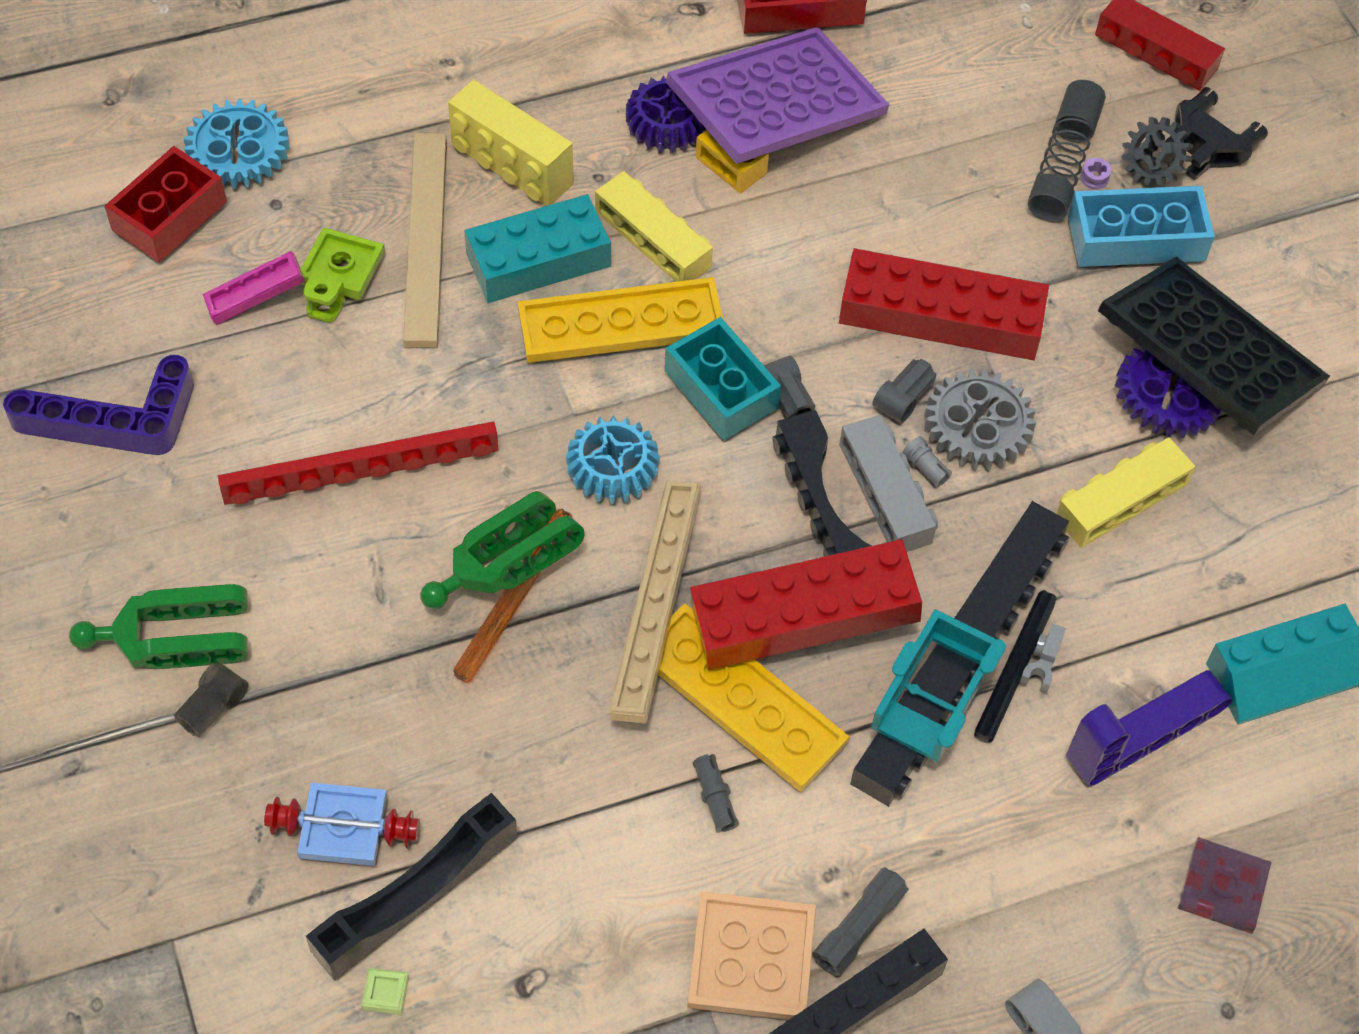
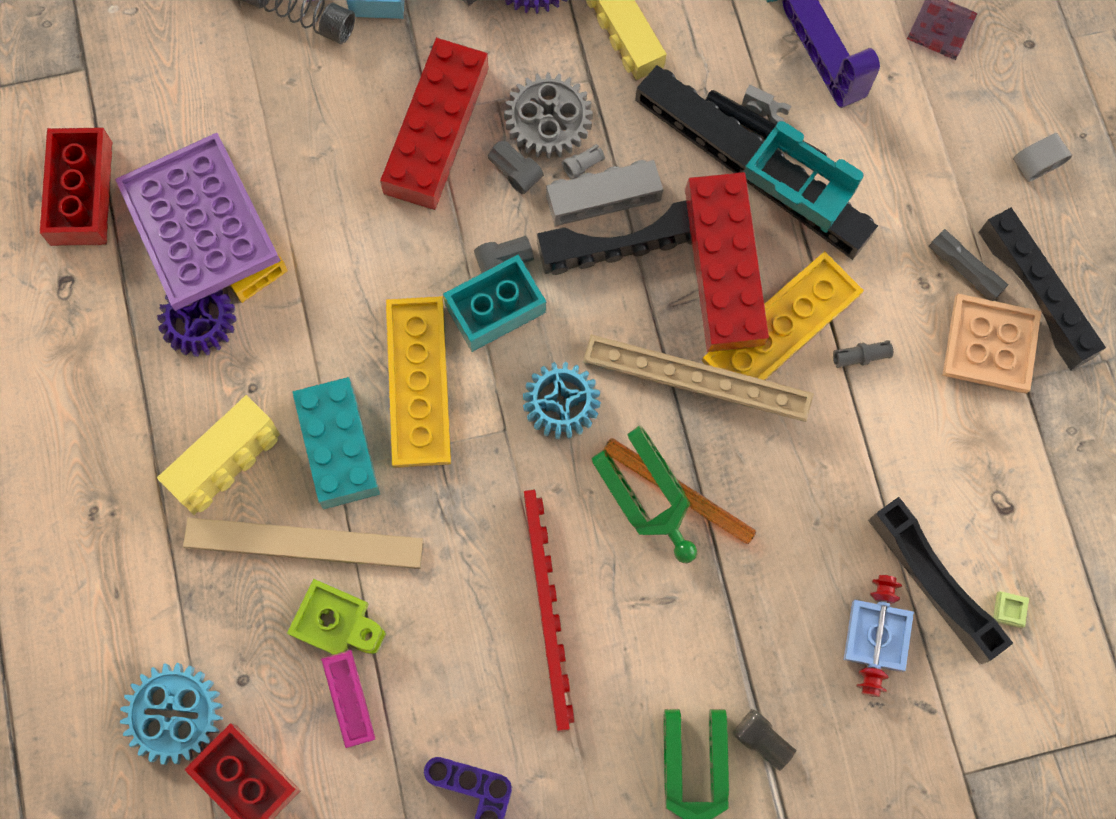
camera: 85 degrees left, 15 degrees up
light yellow brick [595,171,713,282] -> none

